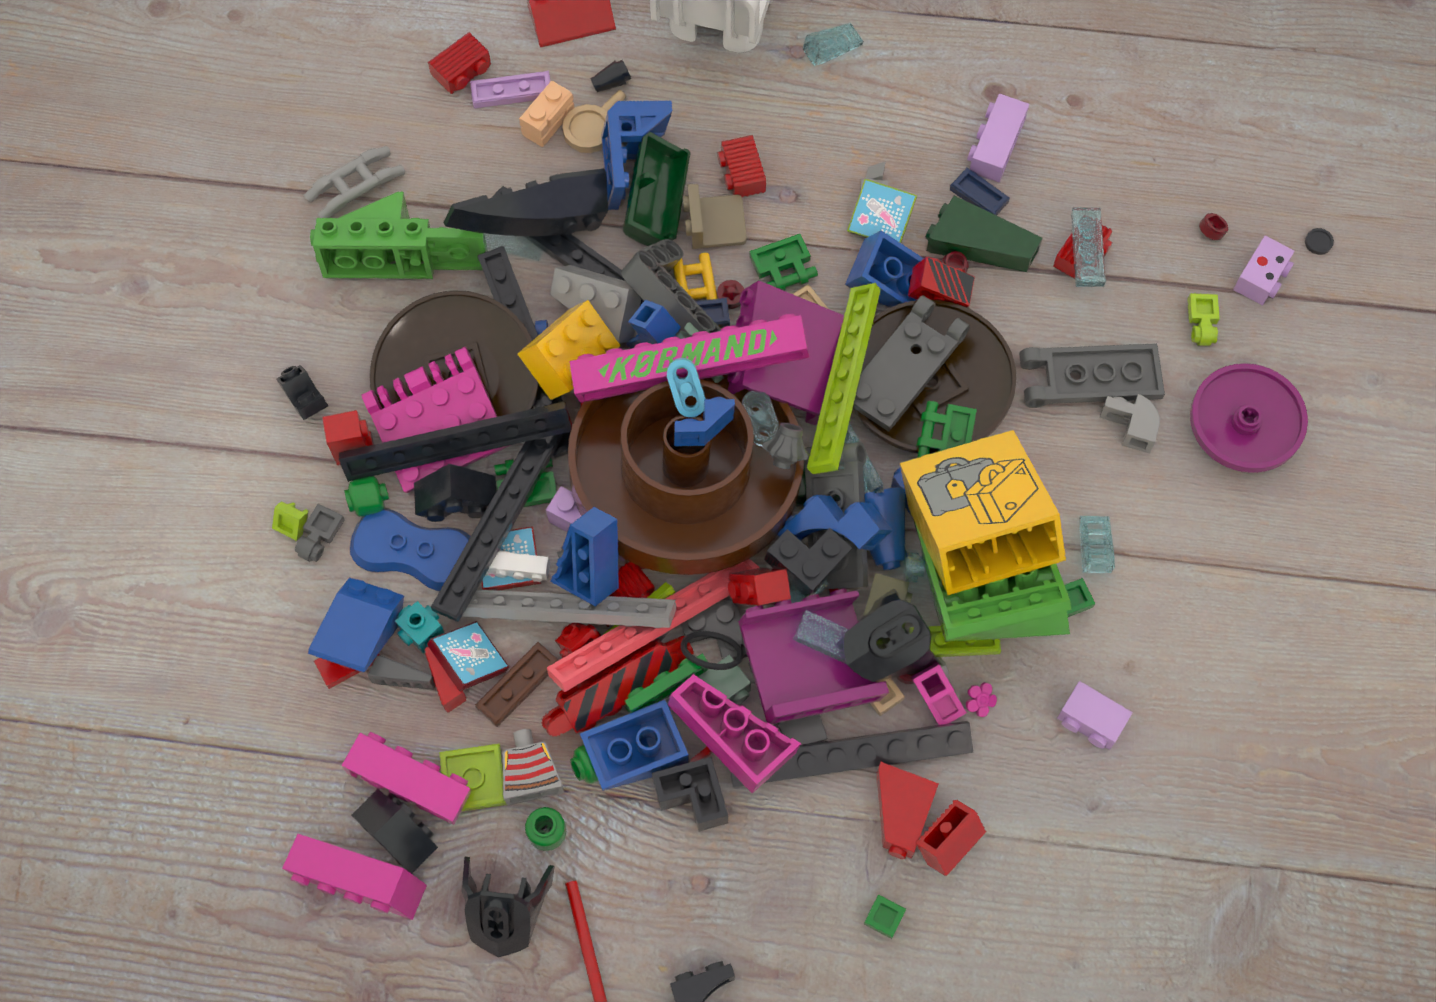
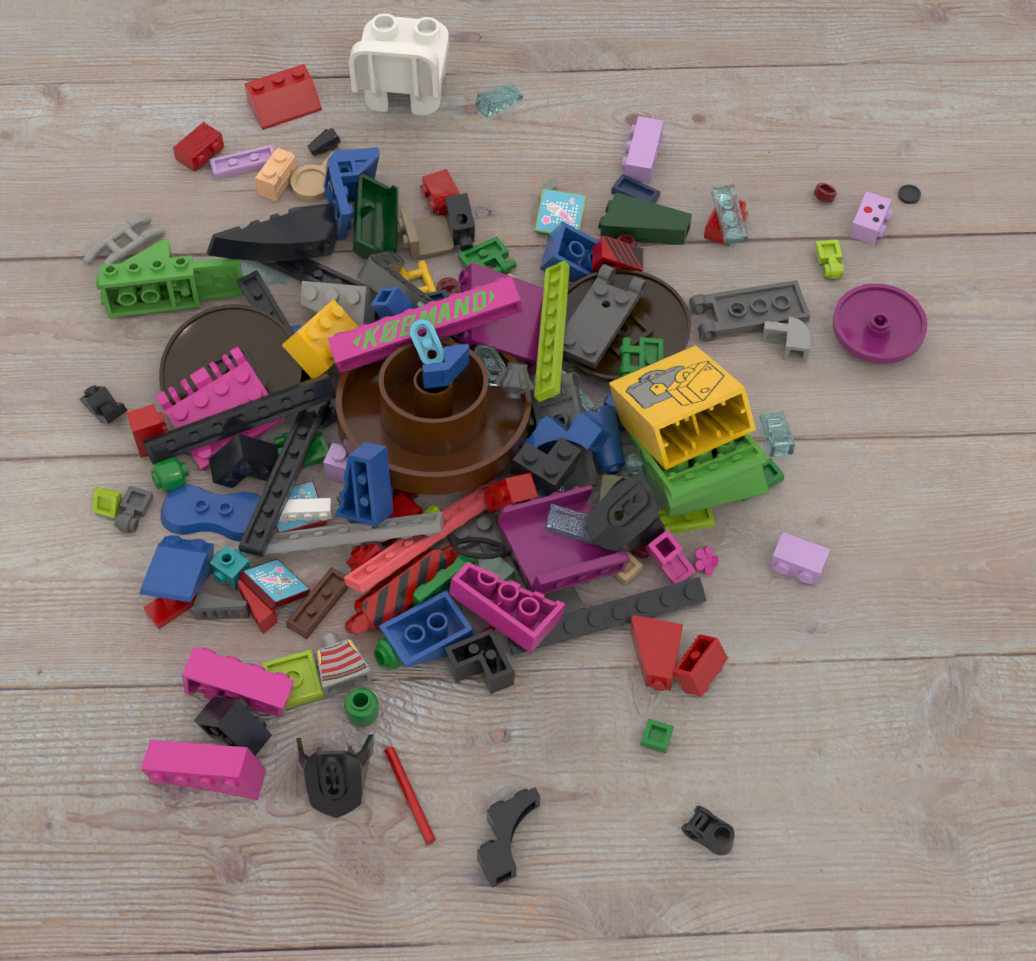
camera: 10 degrees left, 10 degrees down
none -> black torso [445,193,475,251]

